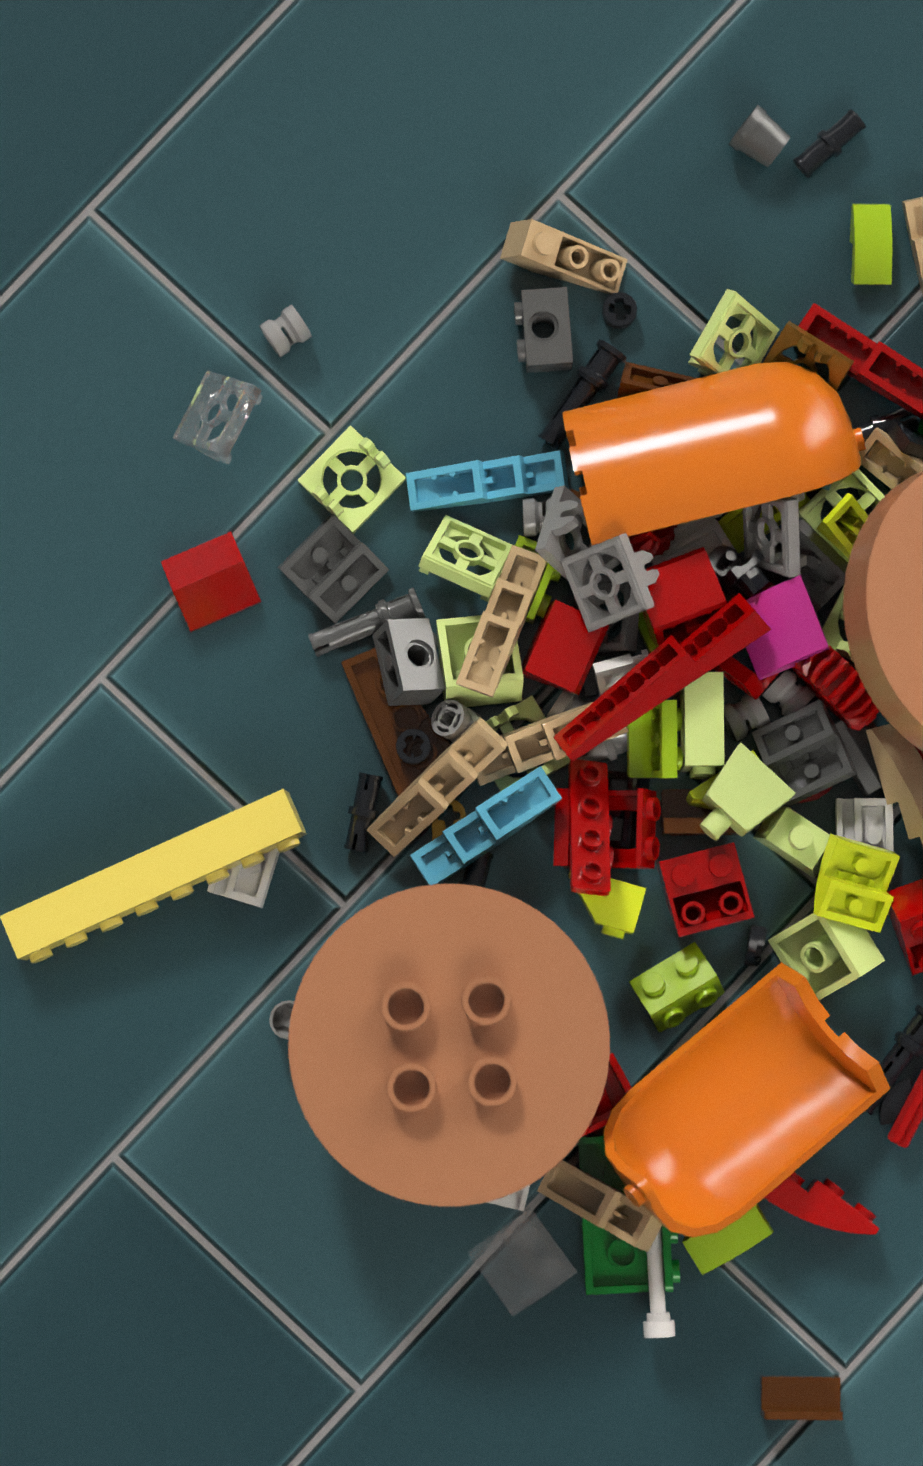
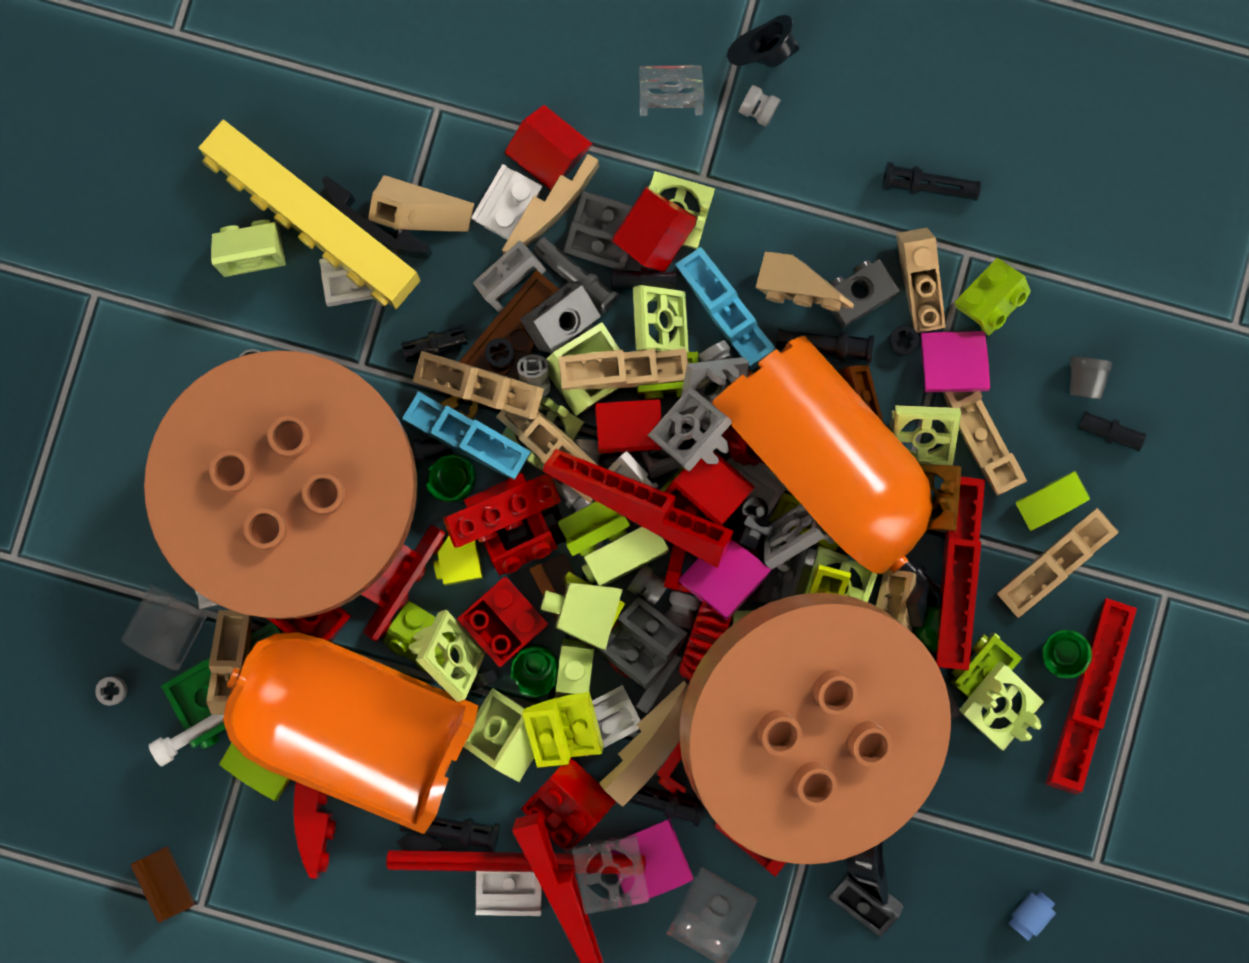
camera: 60 degrees right, 0 degrees up
none -> light grey bush [95,676,128,706]
none -> yellowish green slope [211,220,286,277]
none -> black slope [322,176,432,259]
none -> red bracket [361,525,445,642]
none -> tan slope [368,175,474,232]
none -> yellowish green piece [408,610,486,702]
none -> green hair [426,454,476,503]
none -> white plate [471,164,543,240]
none -> light grey hinge [473,240,546,312]
none -> tan slope [502,154,599,255]
none -> green hair [511,644,559,698]
none -> red slope [611,186,698,272]
none -> black pin [611,267,676,290]
none -> black piece [727,15,799,67]
none -> tan slope [755,251,854,311]
none -> black pin [882,162,981,201]
none -> dark pink slope [920,331,990,393]
none -> tan slope [942,391,1027,496]
none -> lime bracket [954,257,1031,336]

